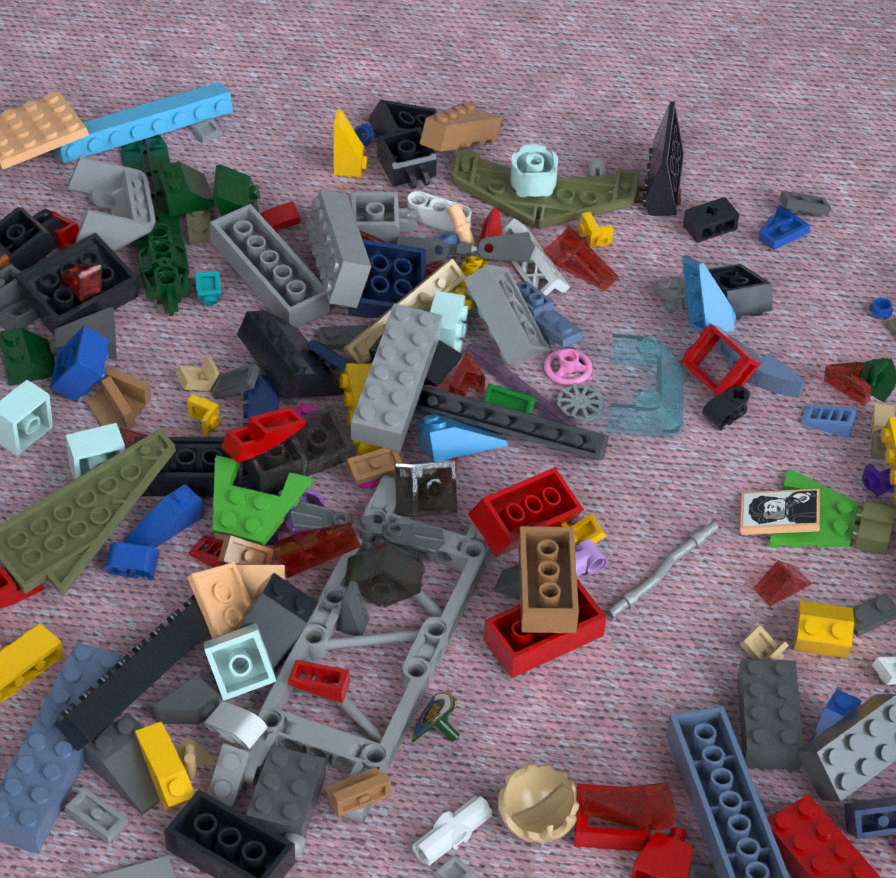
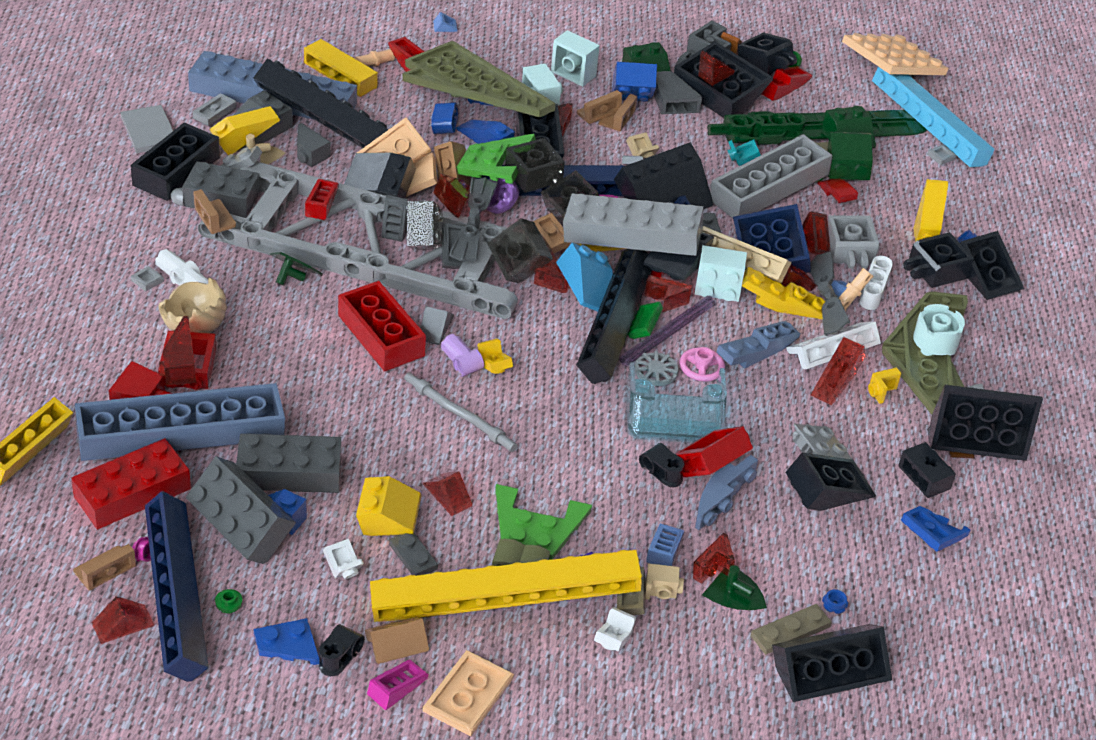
camera: 85 degrees right, 5 degrees down
light grey windscreen [68,156,156,250] -> none
yellow bracket [187,394,221,436] -> none
light aqua brick [204,623,276,701] -> none
white beam [204,701,268,750] -> none
red slope [222,407,306,463] -> none
light grey brick [305,189,371,308] -> none
medium nougat wedge [420,101,502,152] -> none
light grey slope [464,264,551,365] -> none
red brick [468,467,584,558] -> none
red slope [478,207,503,253] -> none
medium nougat brick [518,526,579,633] -> none
dark azure slope [682,256,736,333] -> none
tan bracket [739,625,789,660] -> none
tile [740,489,820,535] -> none
dark grey plate [779,190,831,216] -> none

